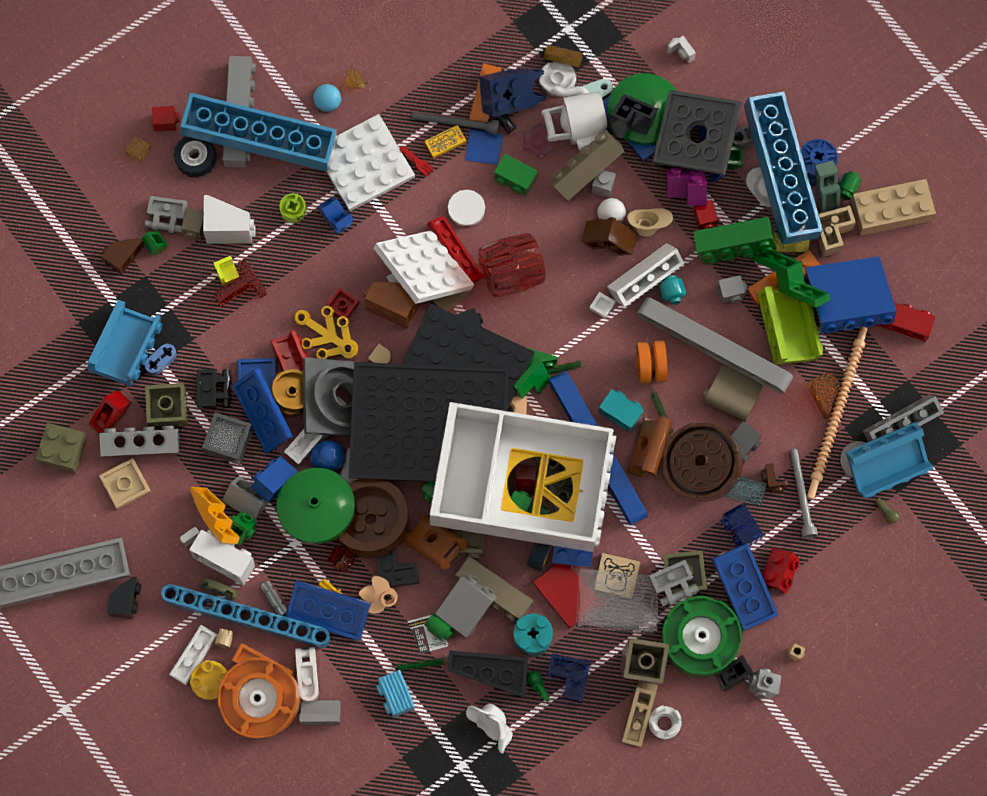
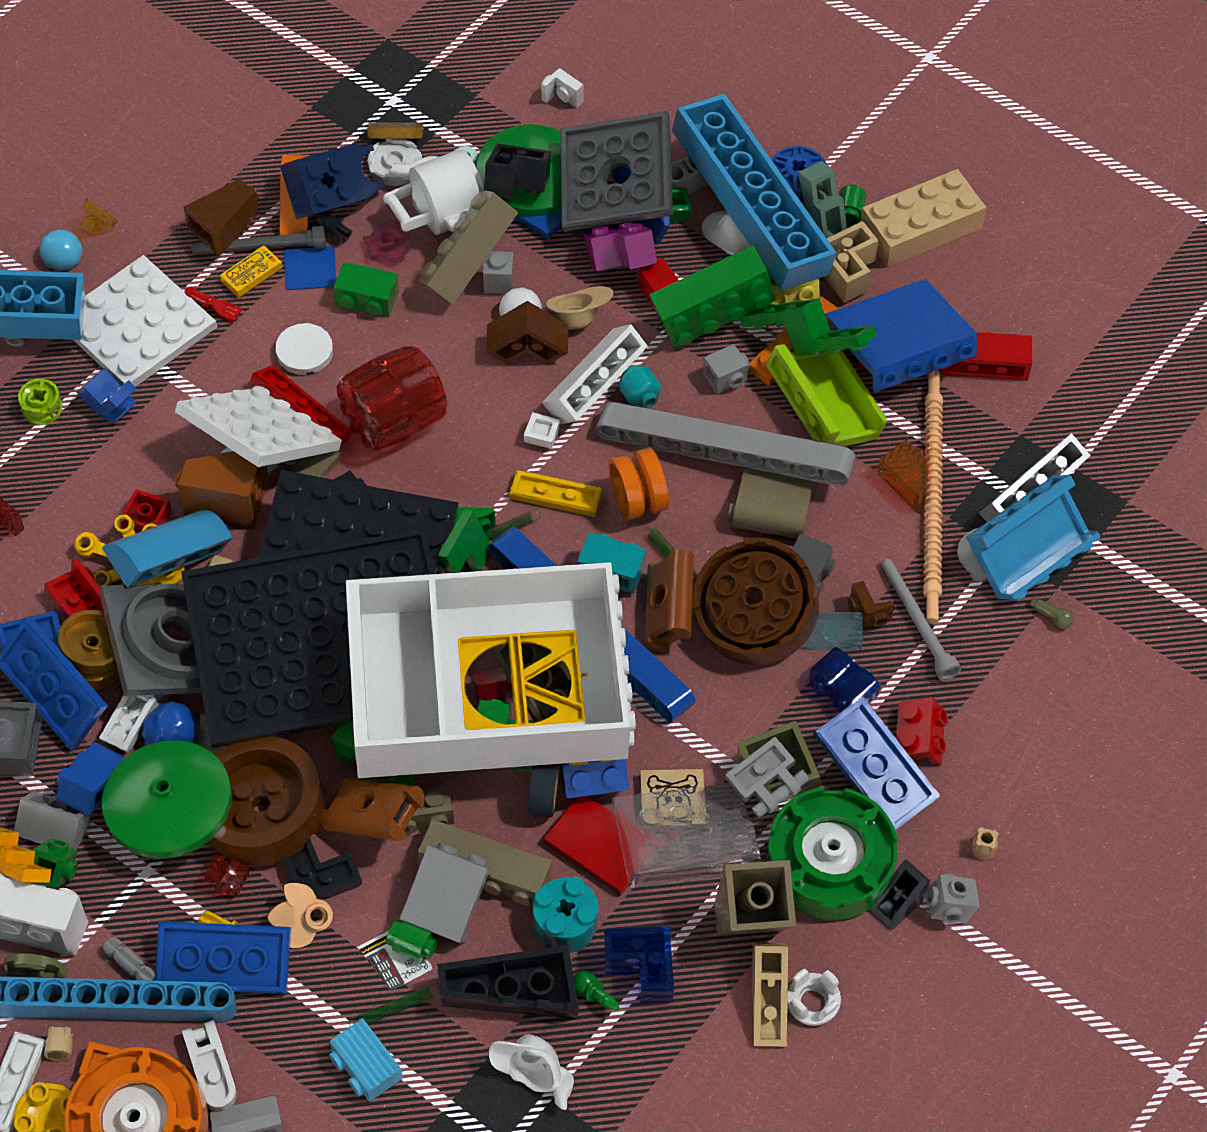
camera: 15 degrees left, 15 degrees down
none -> dark azure brick [102,509,233,588]
none -> reddish brown slope [183,179,259,256]
none -> yellow tile [509,470,603,518]

